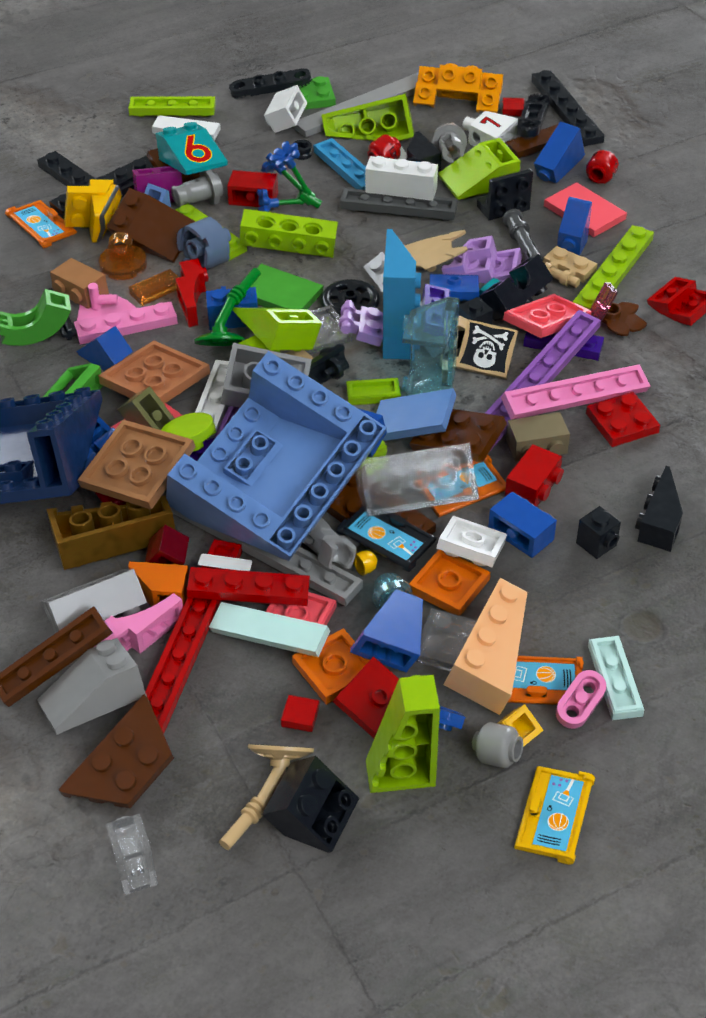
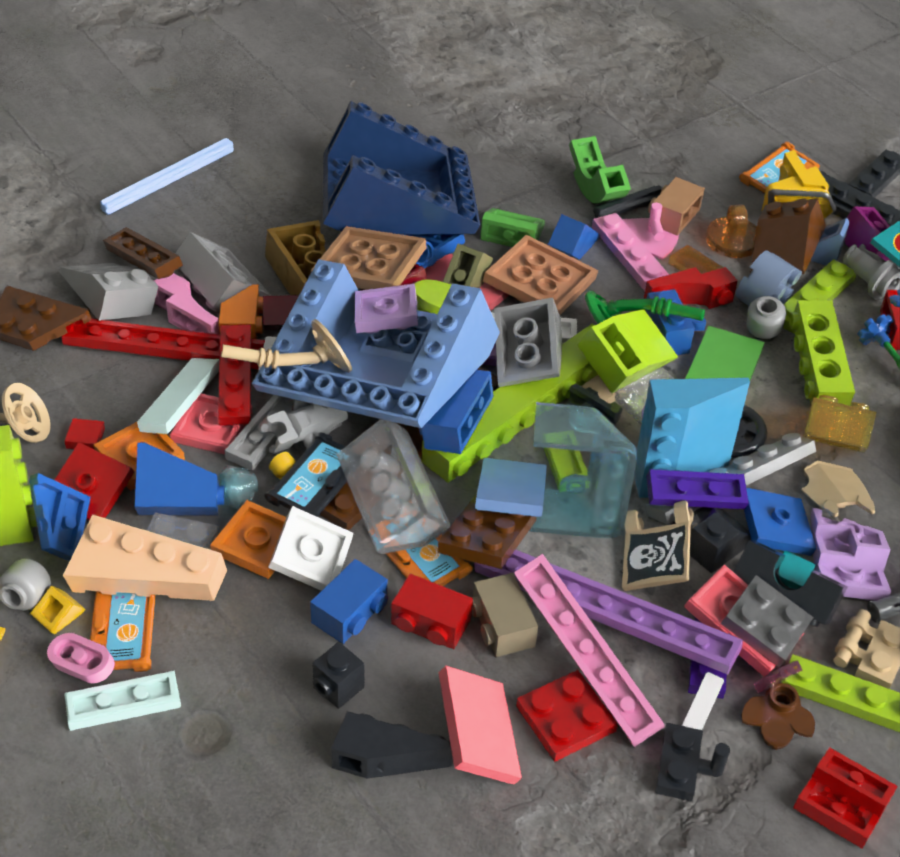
camera: 80 degrees right, 0 degrees up
none -> tan dish [221,319,352,373]
none -> lavender plate [355,284,418,334]
none -> coral tile [438,666,522,785]
none -> black plate [655,723,730,801]
none -> white sticker [682,672,724,730]
none -> flat silver plate [721,575,814,667]
none -> light grey head [746,296,786,339]
none -> clear yellow slope [803,395,877,453]

